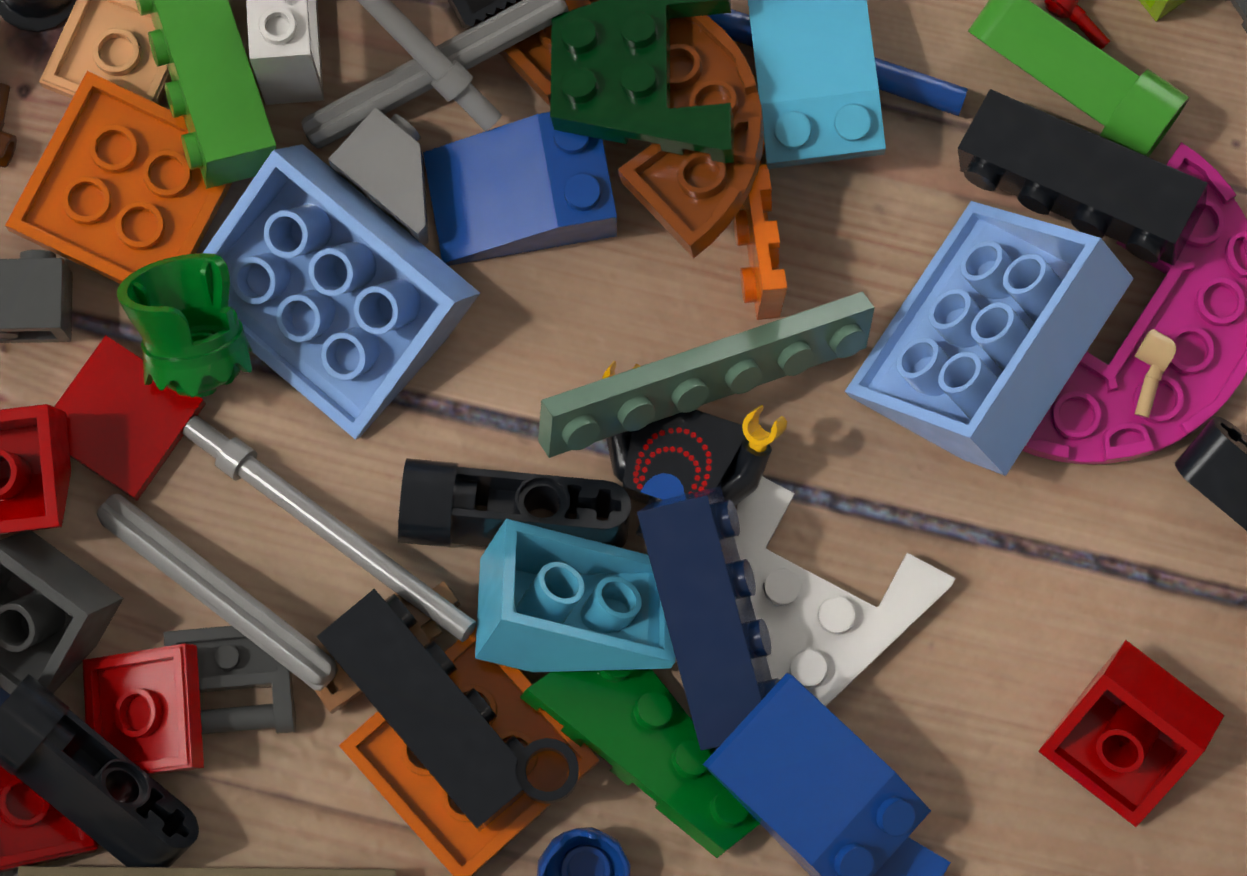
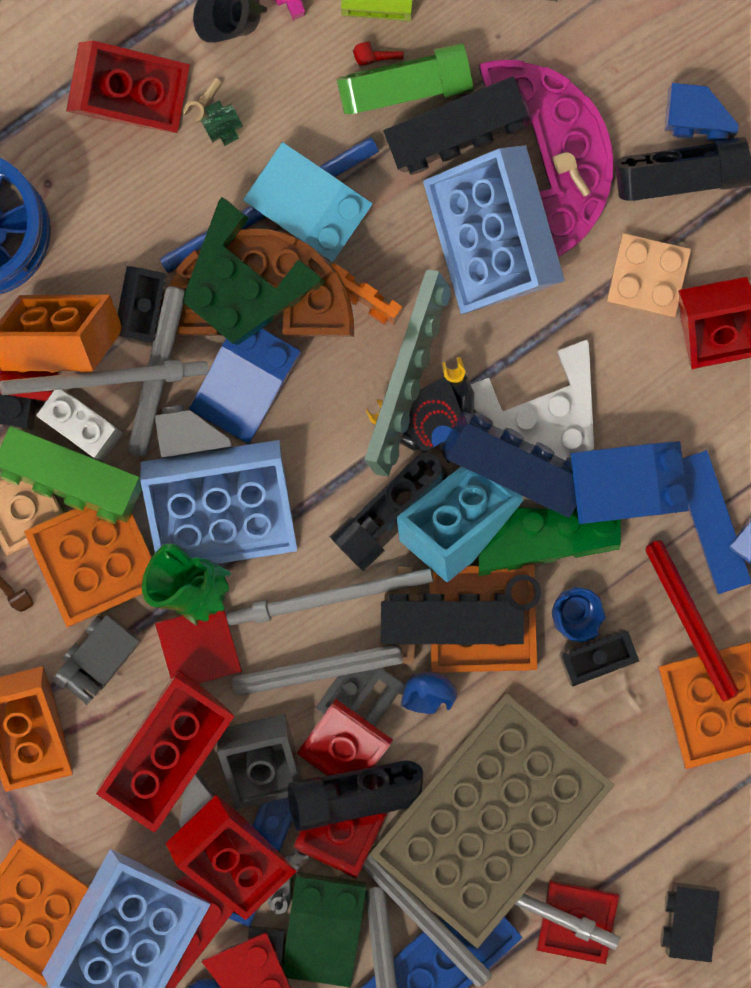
camera: 40 degrees left, 10 degrees up
none -> blue hair [401,671,457,714]
none -> light nougat plate [606,233,691,318]

